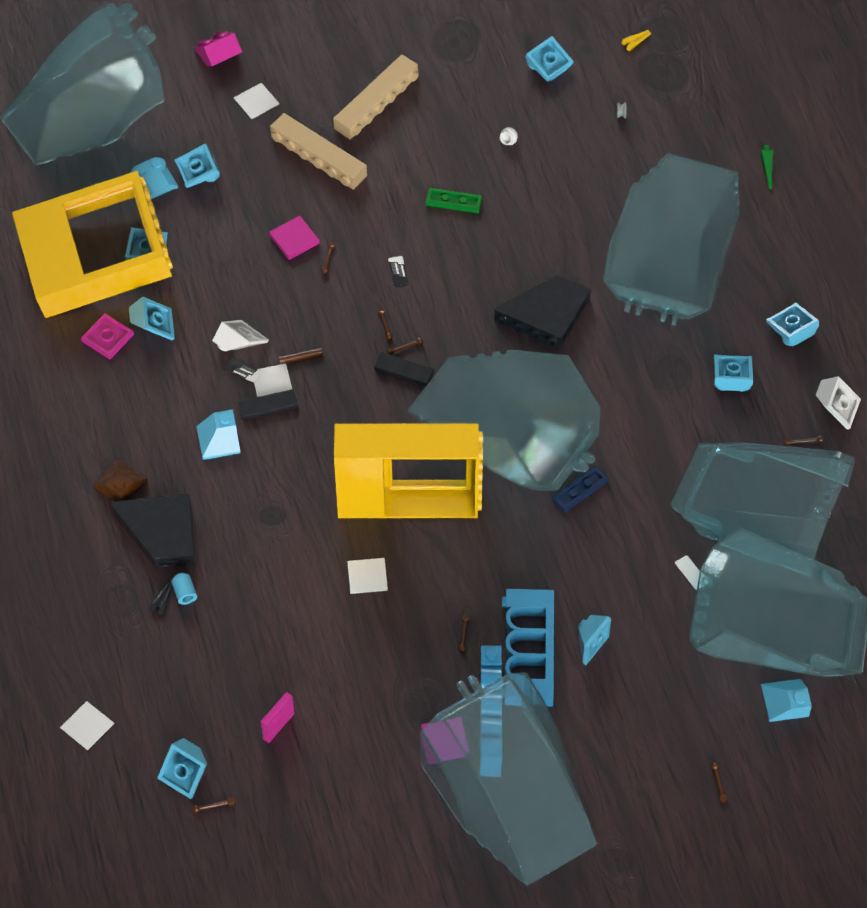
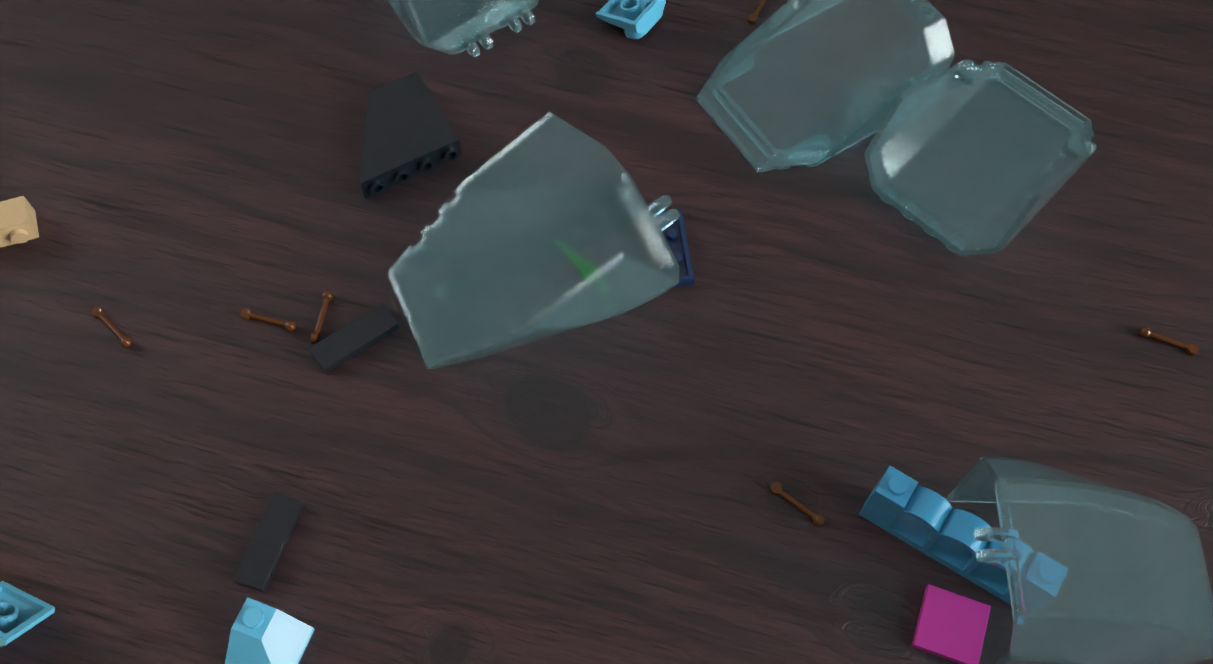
camera: 60 degrees left, 5 degrees up
white slope [212,320,269,351] -> none
sticker [224,358,261,383] -> none
white sticker [254,364,292,397] -> none
dark pink tile [269,216,320,260] -> none
reddish brown piece [279,348,323,364] -> none
yellow panel [334,424,483,518] -> none
white sticker [347,558,388,594] -> none
sticker [388,256,409,286] -> none
green tile [426,188,482,213] -> none
white plate [500,127,518,145] -> none
dark azure fence [502,589,554,706] -> none
medium azure slope [578,615,611,665] -> none
white sticker [675,555,708,590] -> none
medium azure slope [761,679,812,722] -> none

